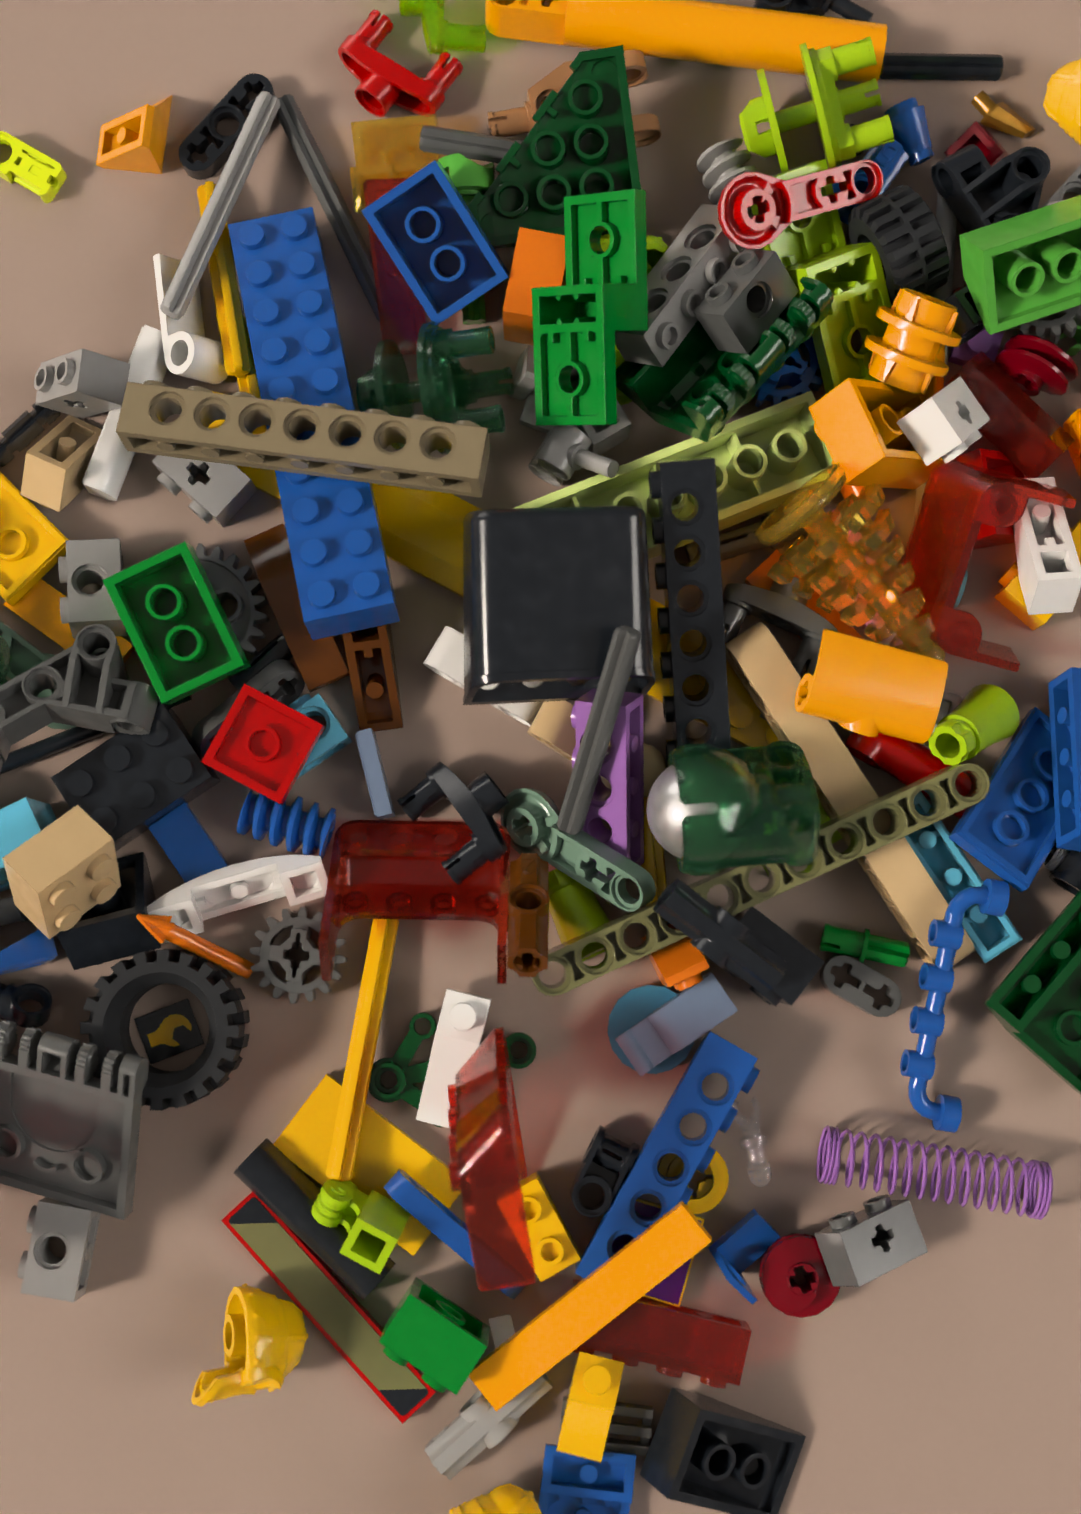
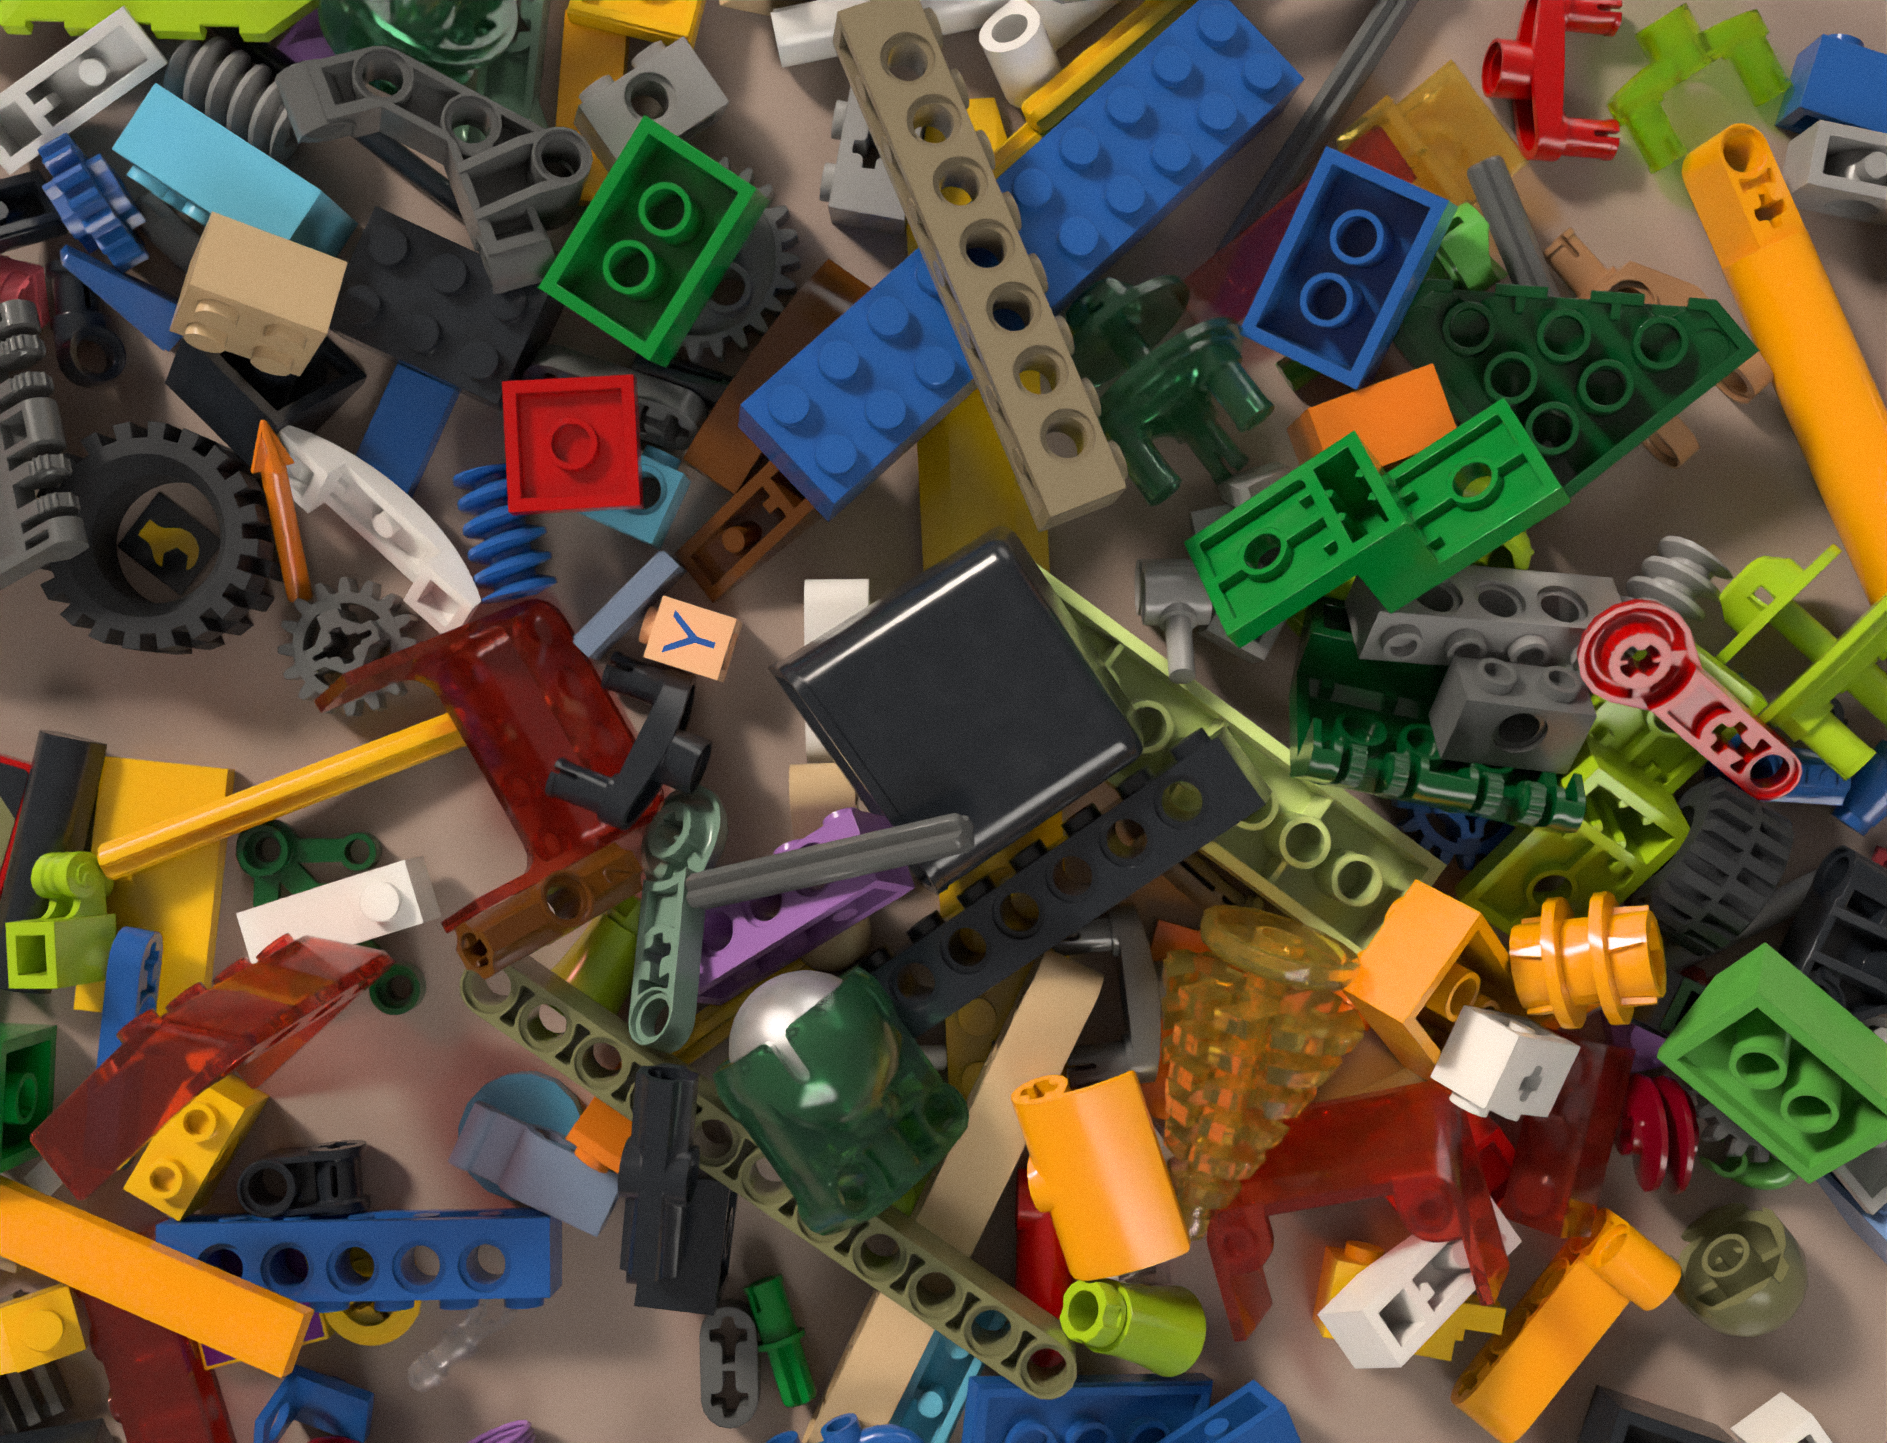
camera: 60 degrees right, 5 degrees up
none -> light nougat brick [639,596,743,683]

